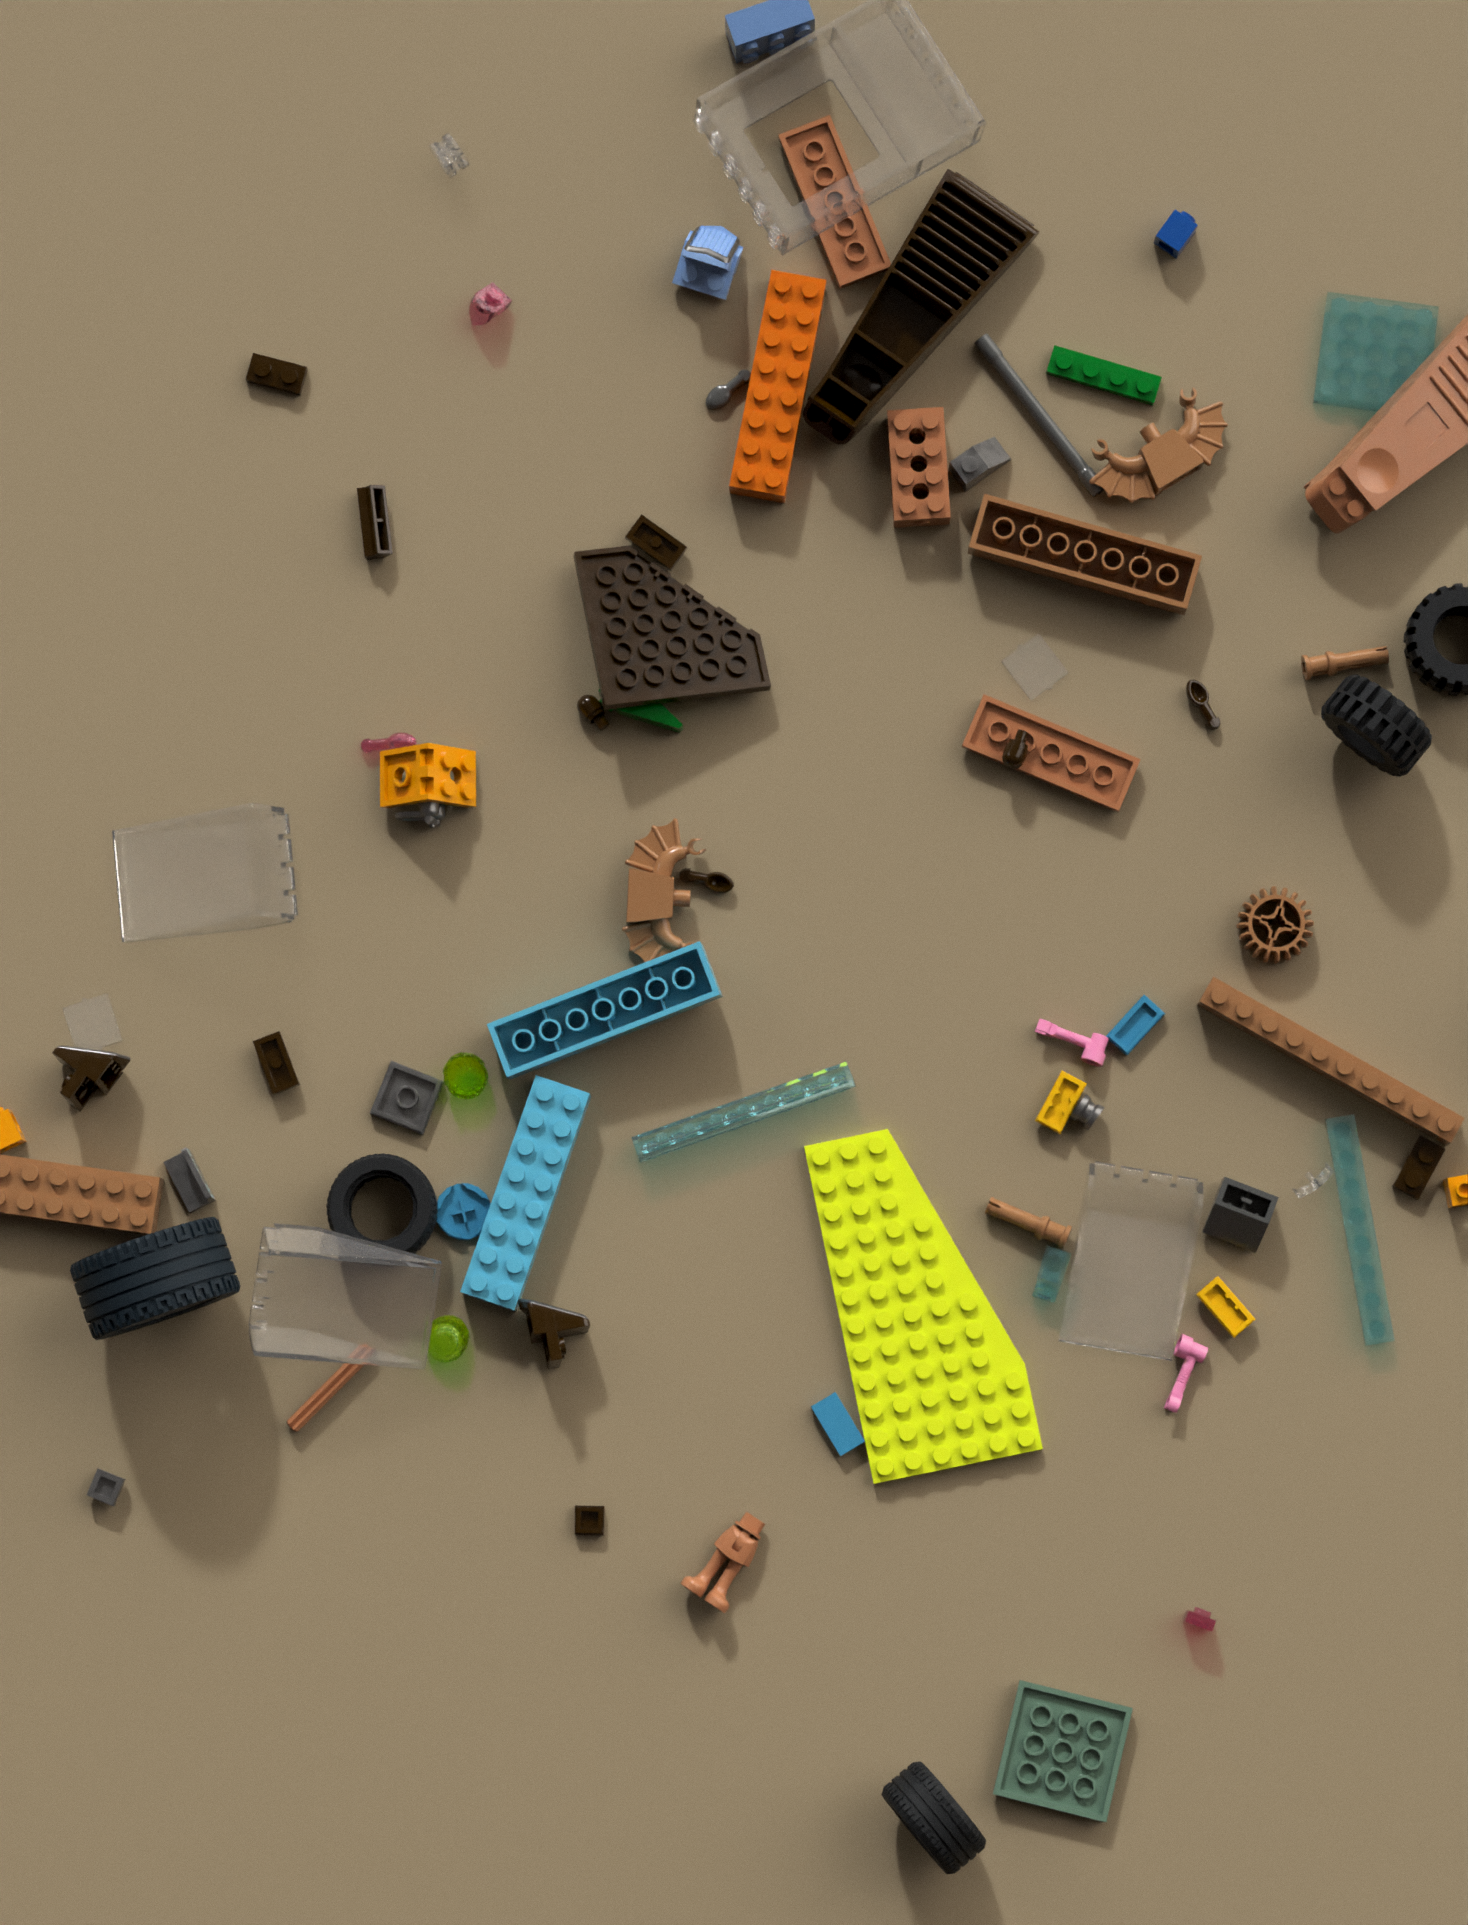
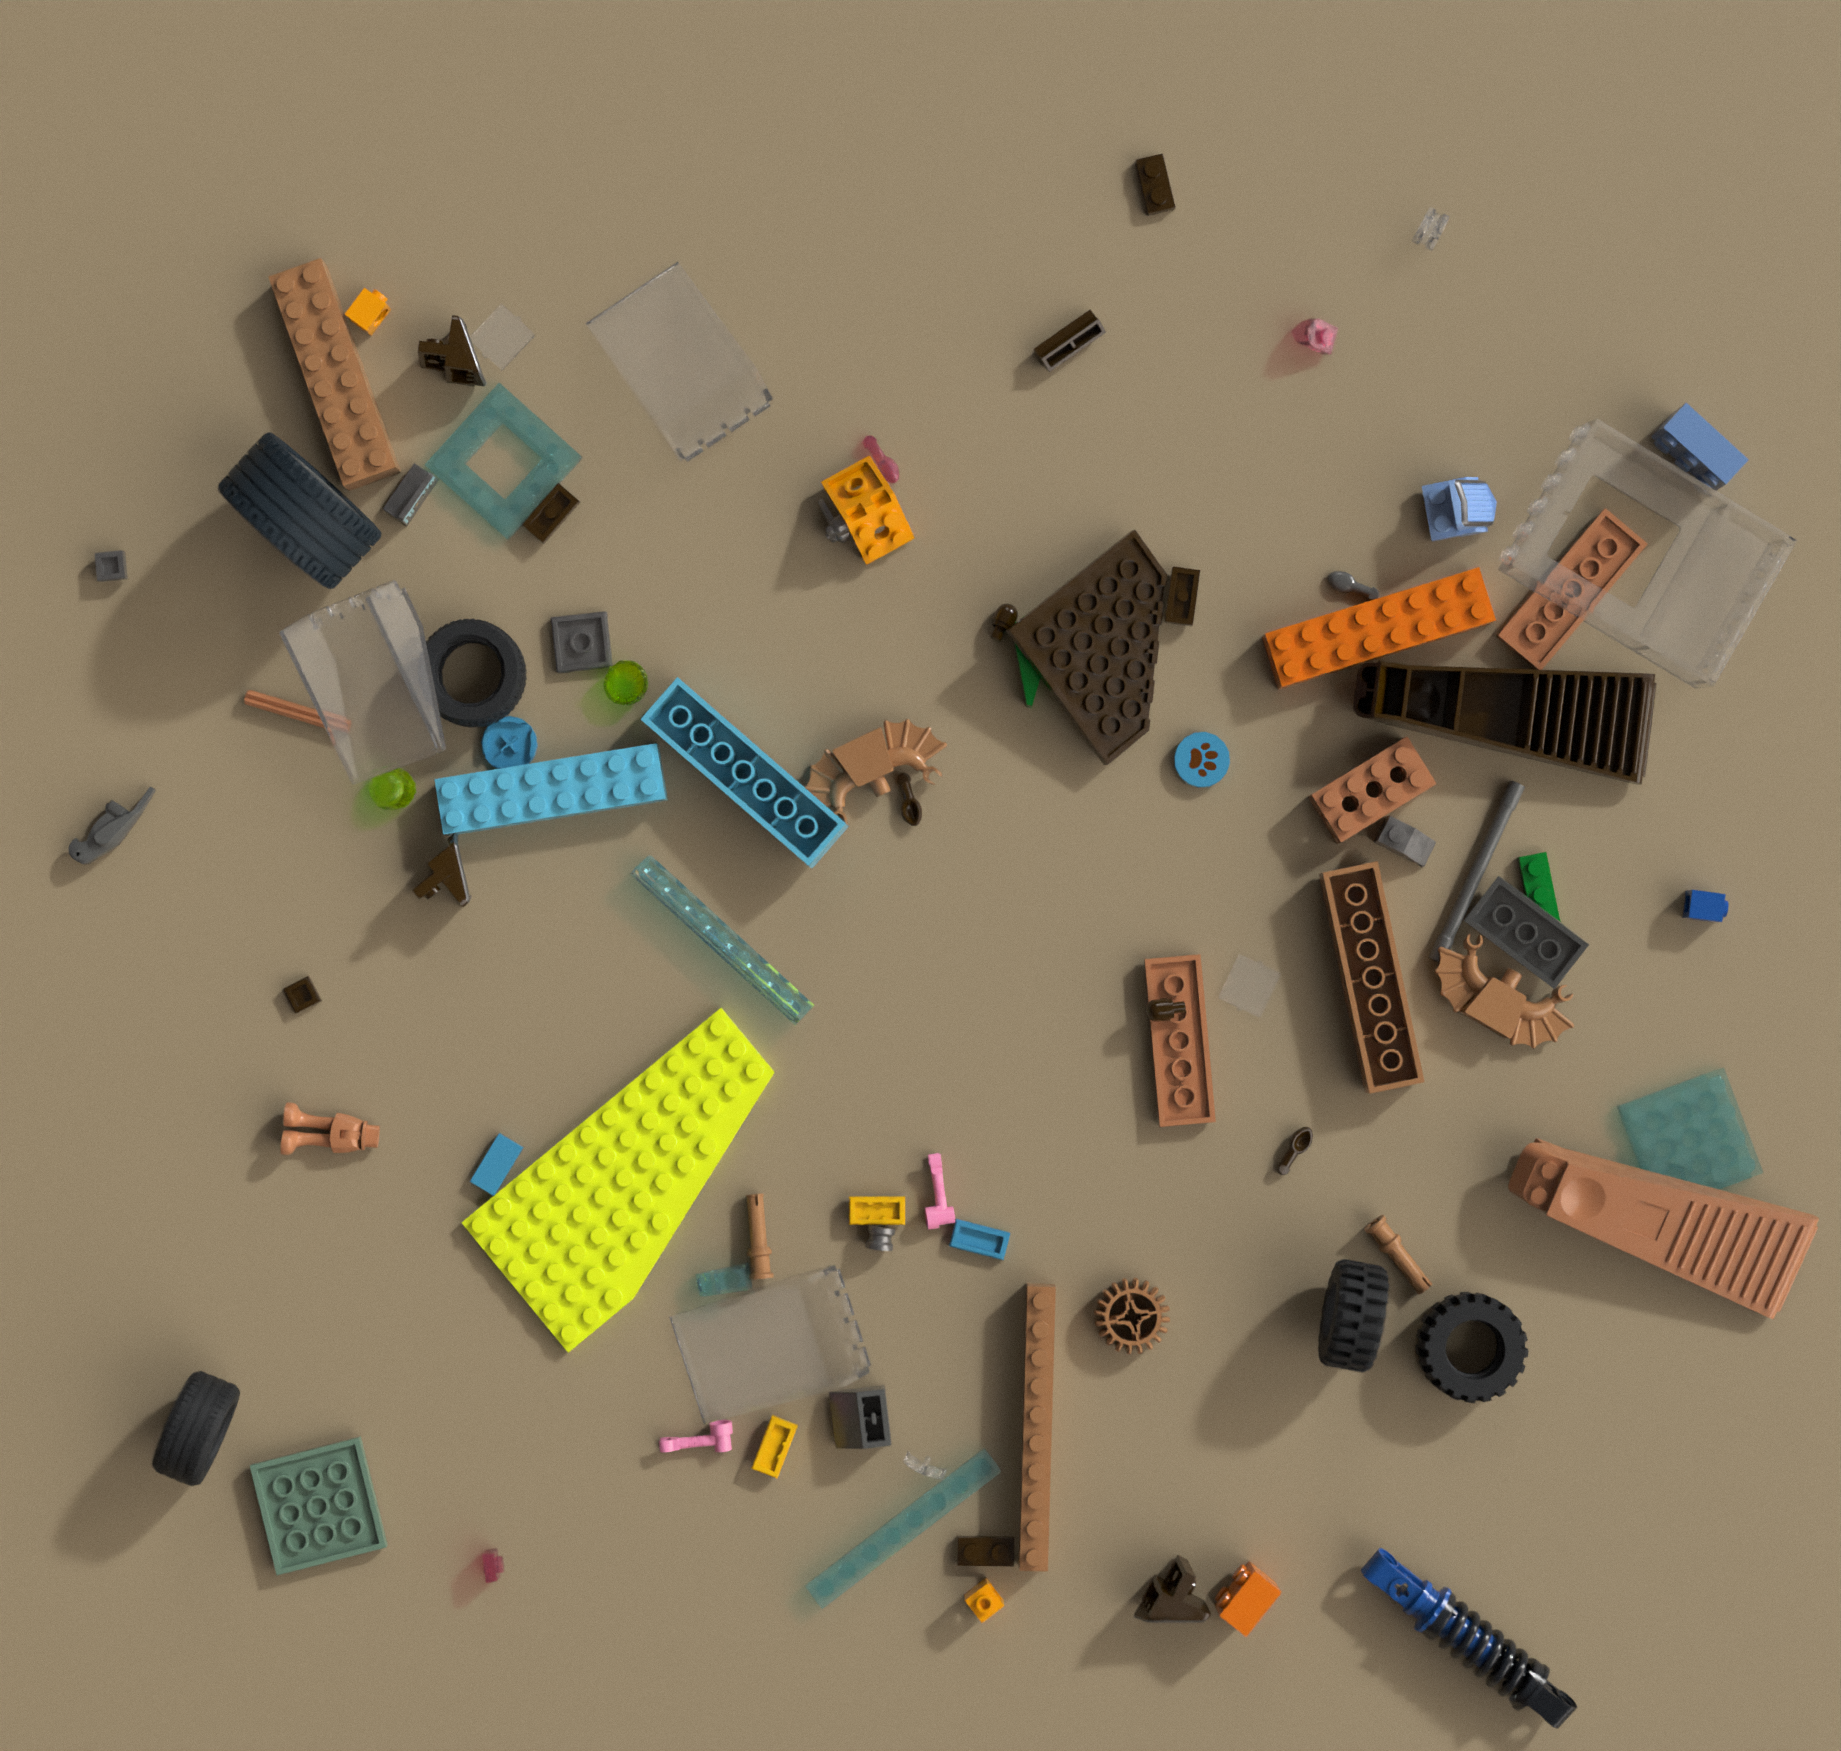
camera: 55 degrees right, 5 degrees up
none -> dark grey animal [68,787,156,865]
none -> clear light blue plate [425,383,582,540]
none -> dark azure tile [1174,732,1230,788]
none -> dark grey plate [1464,876,1590,989]

